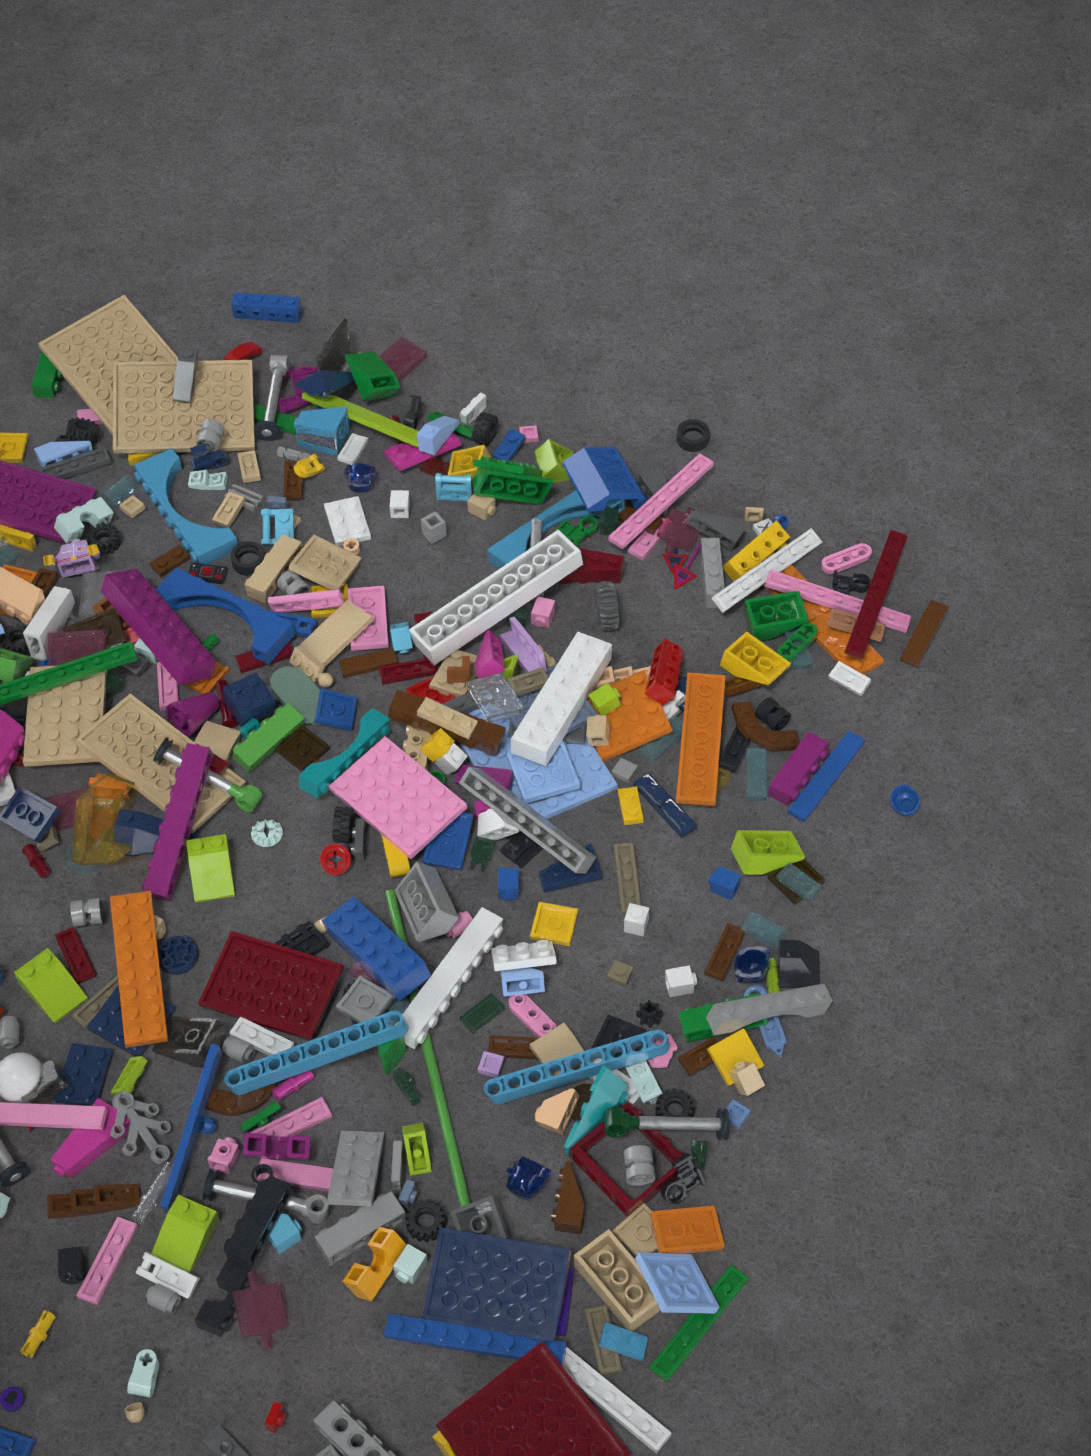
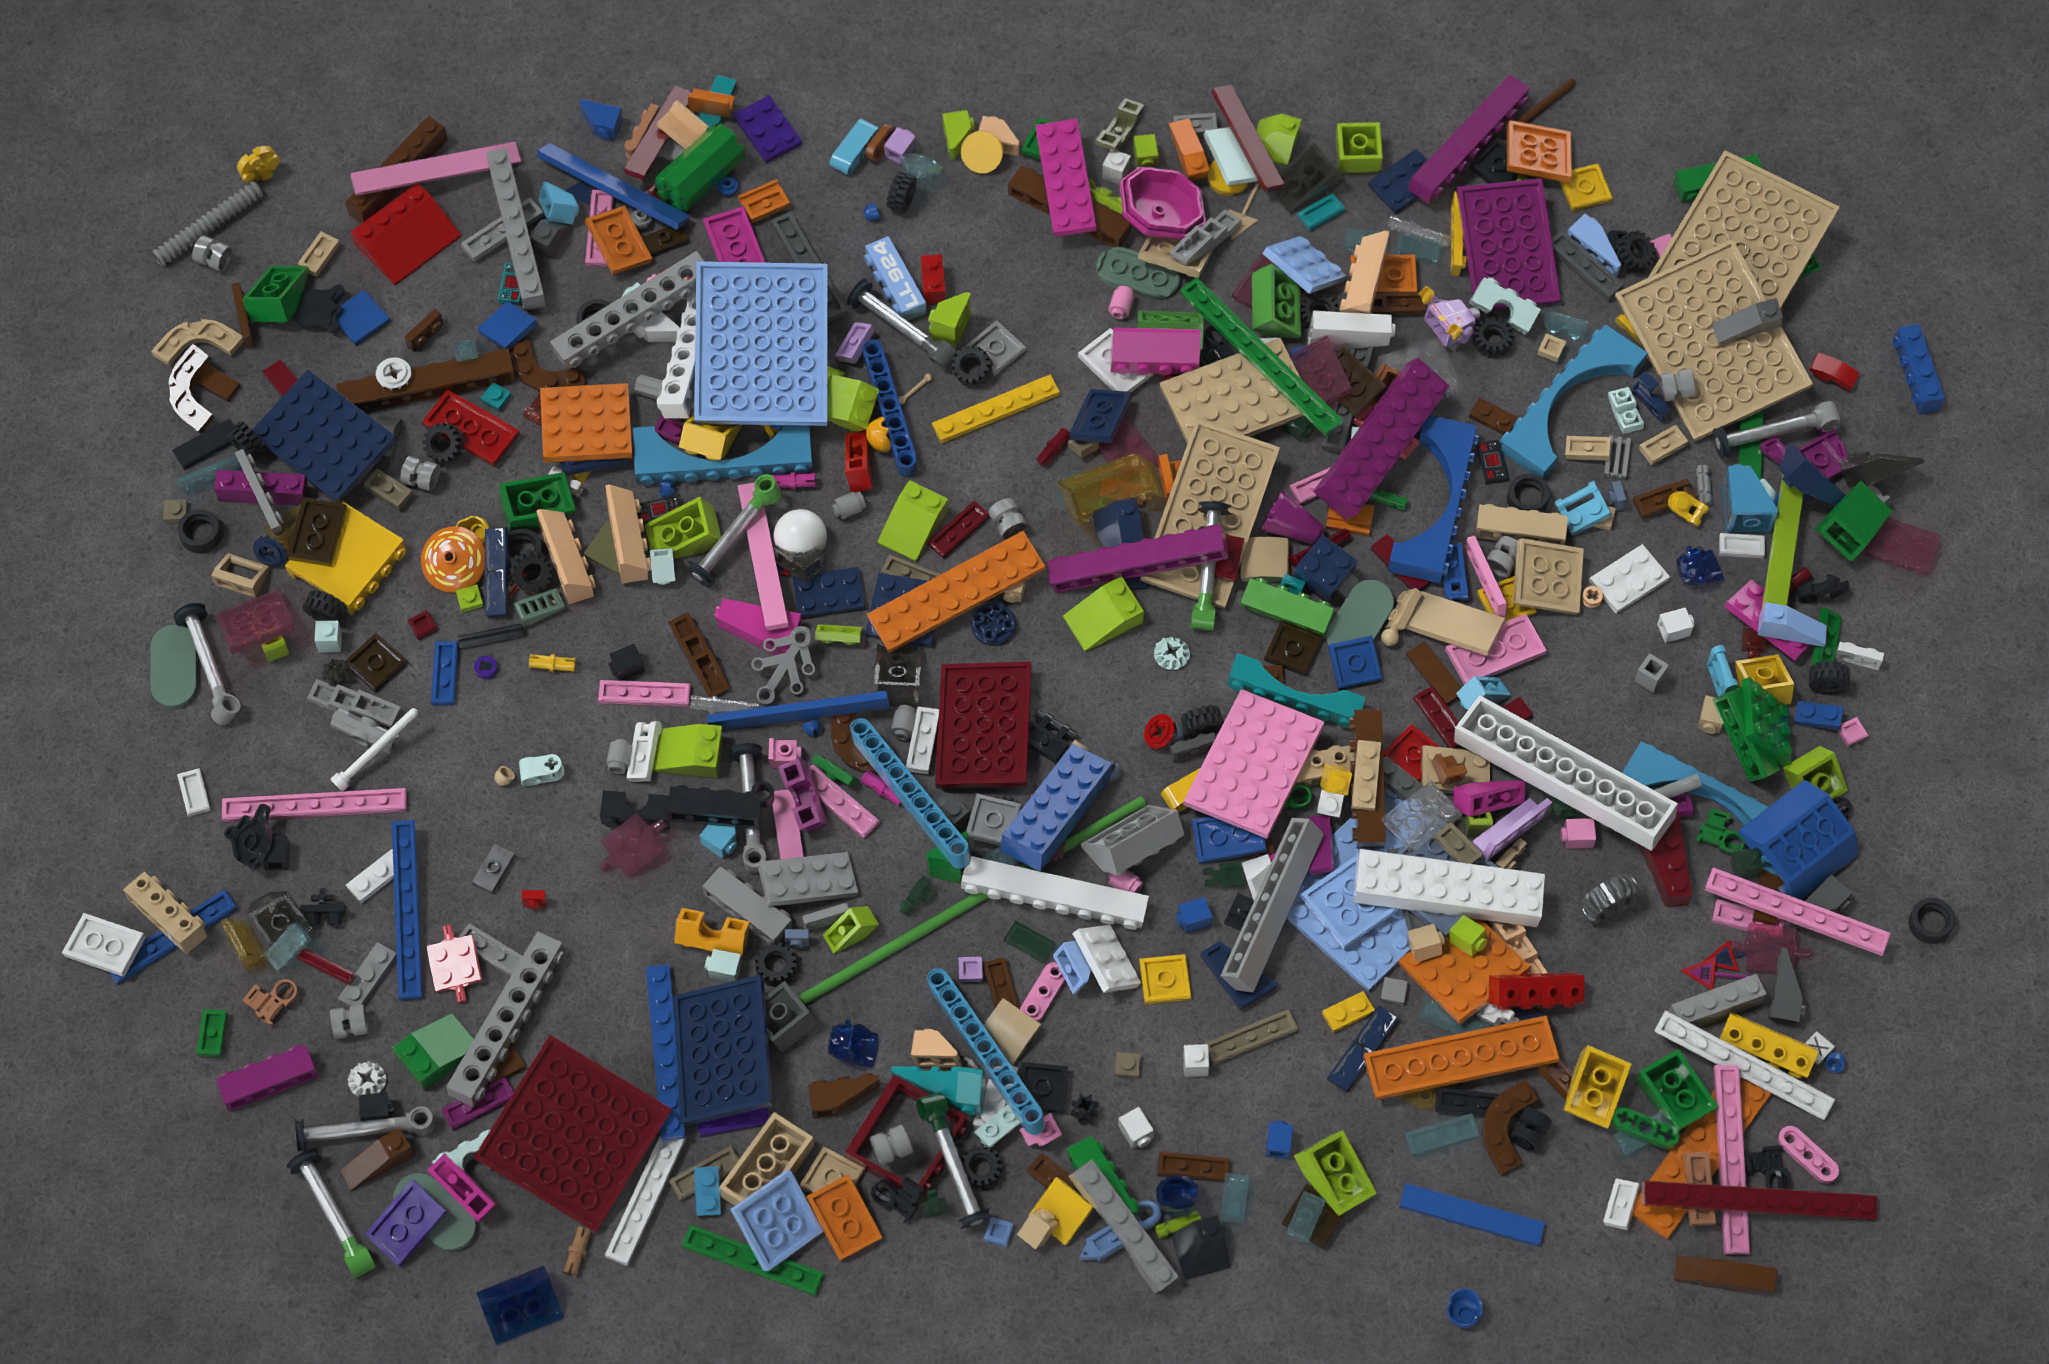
camera: 70 degrees right, 10 degrees up
tan slope [745,507,764,522] -> none
magenta brick [768,731,829,806] -> none

